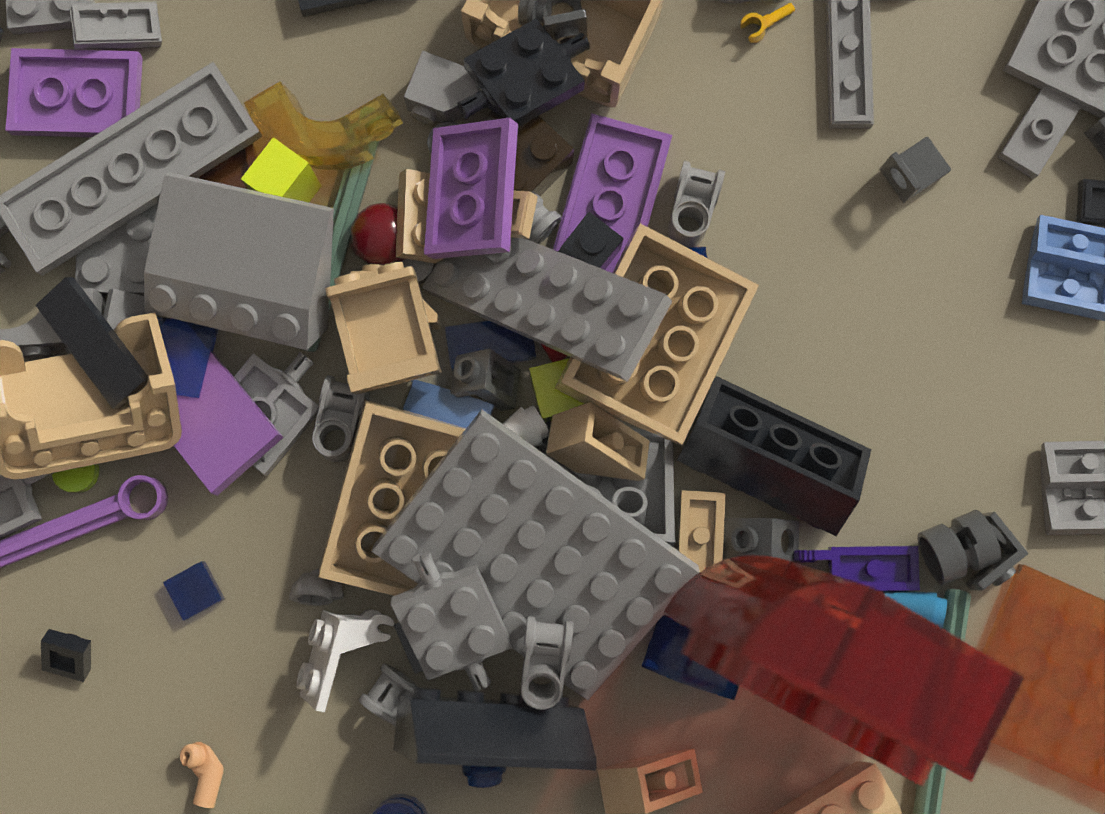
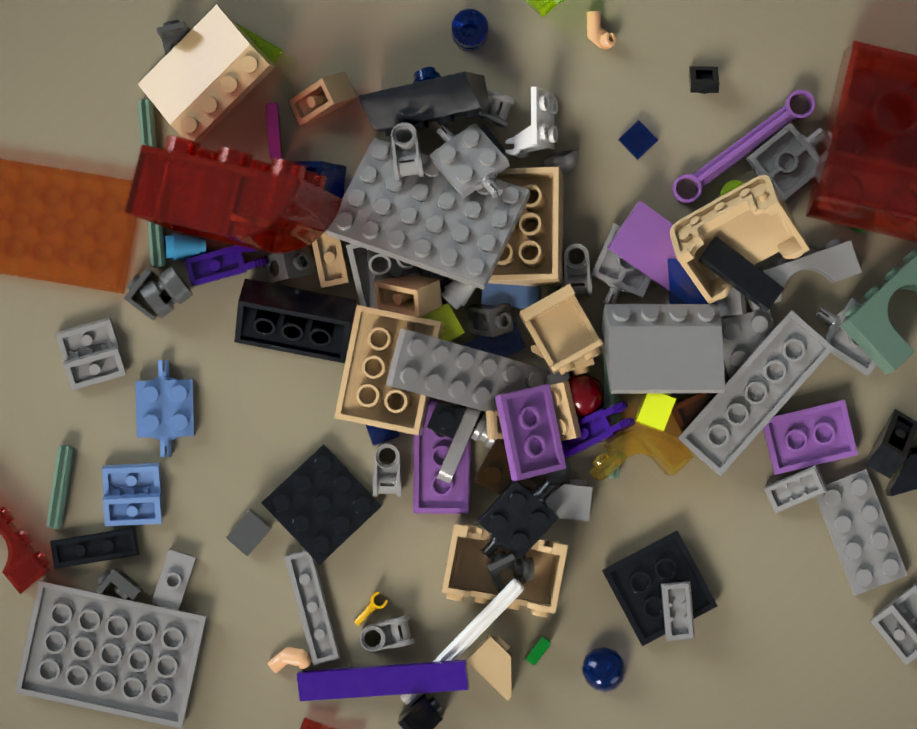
camera: 170 degrees right, 5 degrees up
none -> medium blue plate [135,360,194,457]
none -> black plate [261,444,382,565]
none -> magenta tile [266,102,283,163]
none -> light grey beam [437,407,481,484]
none -> dark purple hinge [561,401,636,458]

